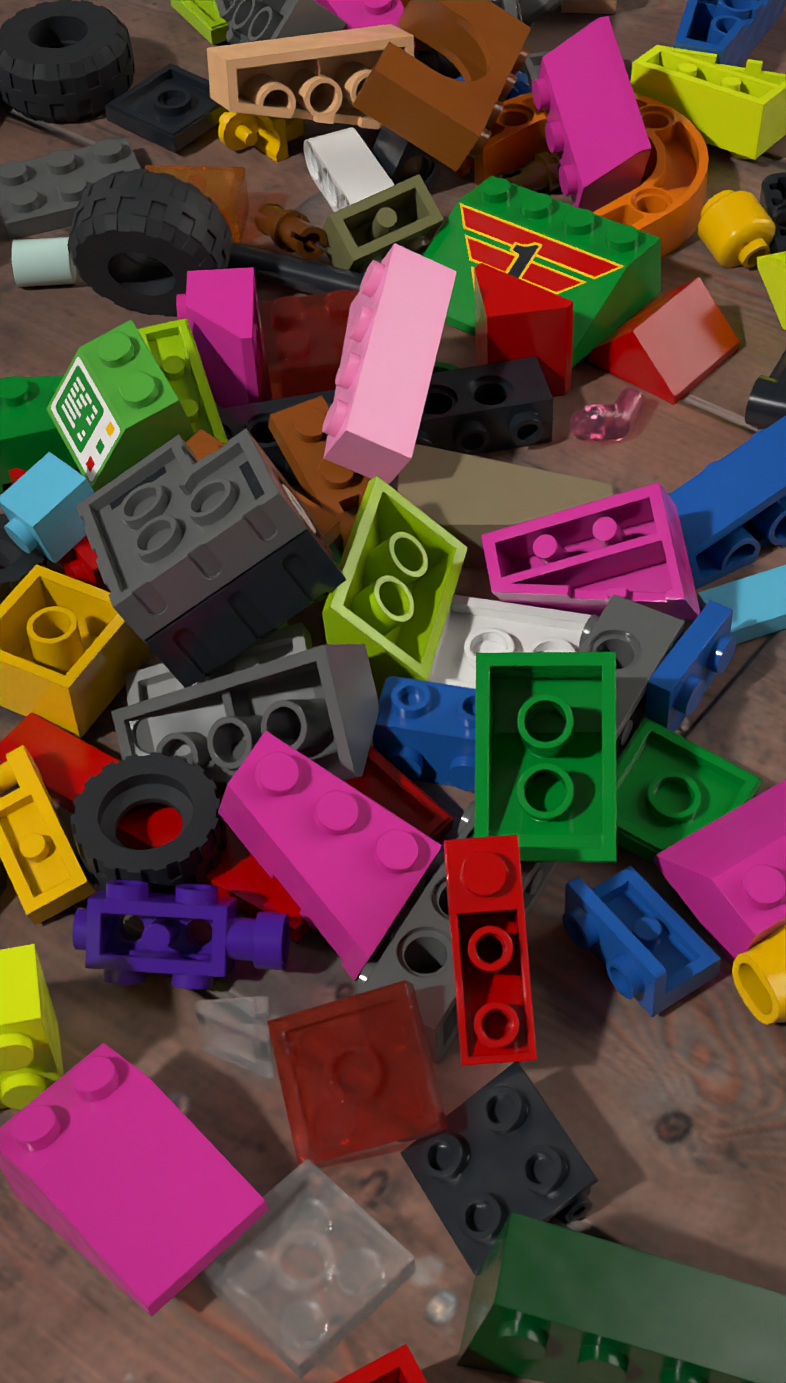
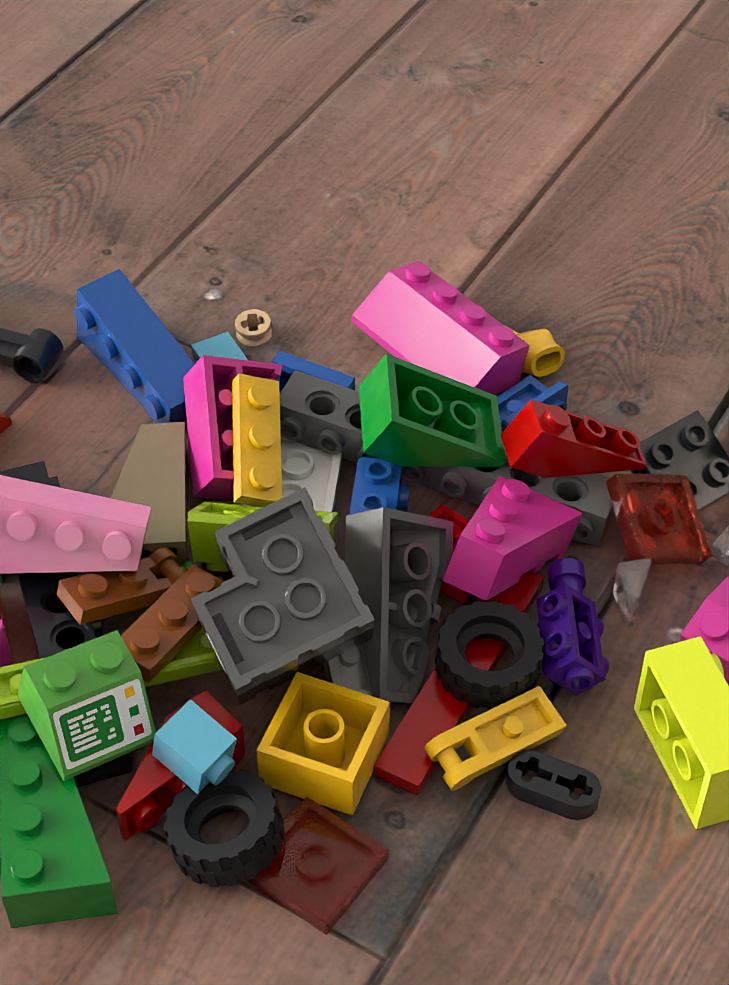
camera: 100 degrees left, 0 degrees up
clear pink arm [569,388,646,442] -> none
none -> yellow plate [232,374,282,507]

